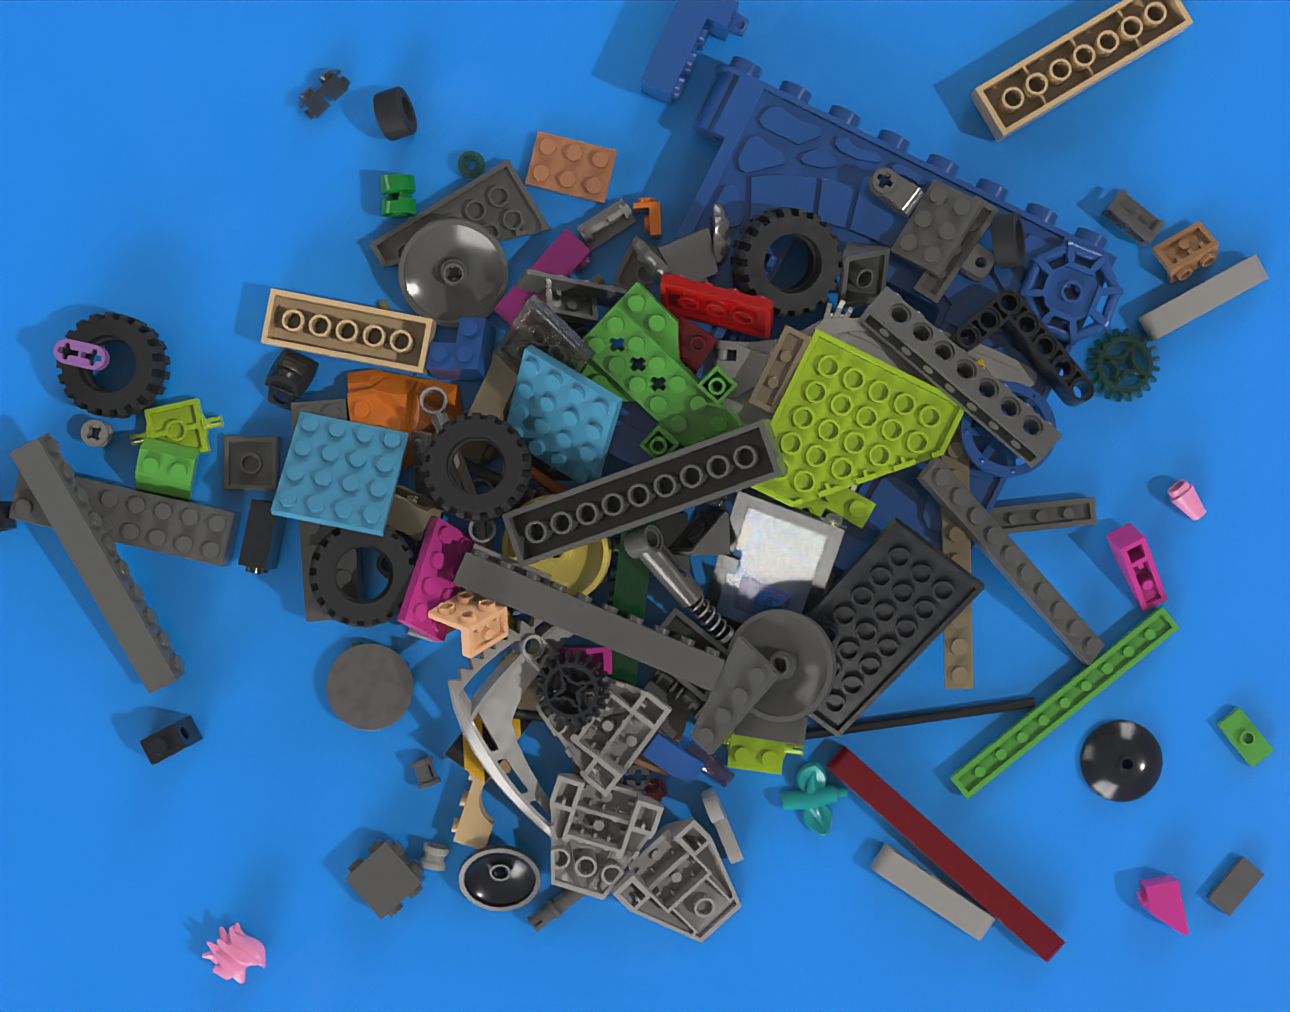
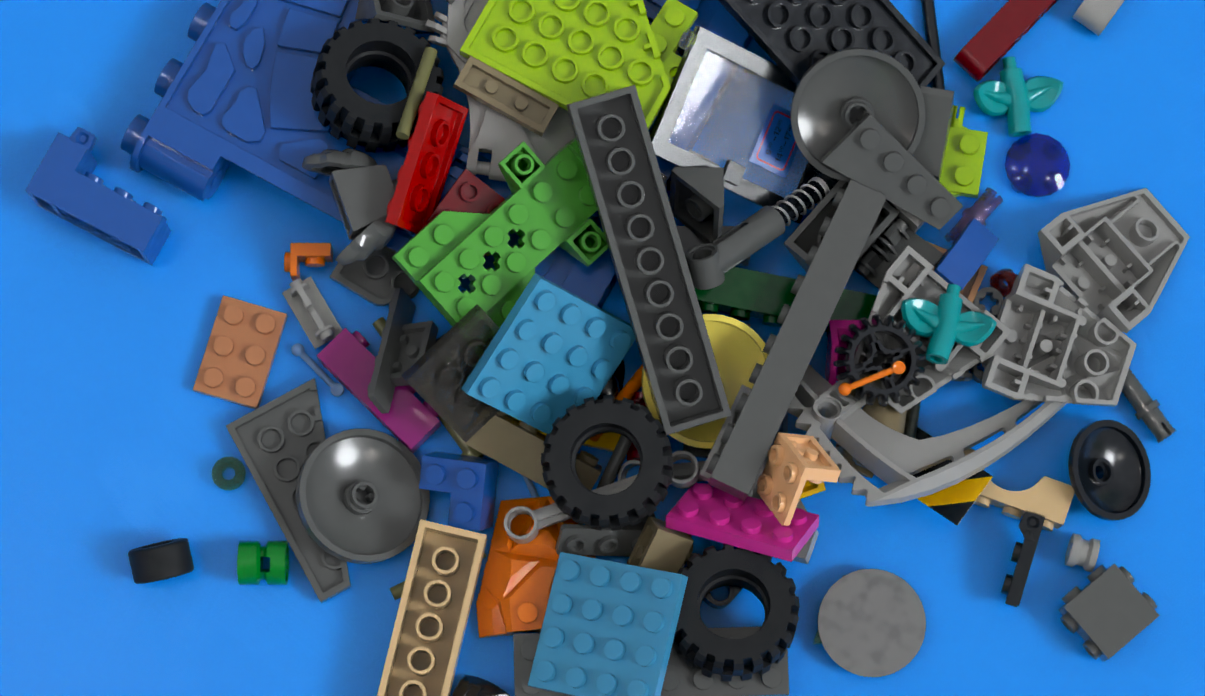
camera: 85 degrees left, 10 degrees down
clear smoke hinge [297,68,351,120] -> none
dark grey bush [410,755,441,789] -> none
light grey beam [701,786,744,864] -> none
none -> medium blue hinge [291,343,344,397]
none -> olive bar [396,47,438,140]
none -> orange hinge [838,361,906,396]
none -> teal plant [901,284,997,364]
none -> black hinge [1001,510,1045,607]
none -> clear blue dish [1005,133,1070,197]

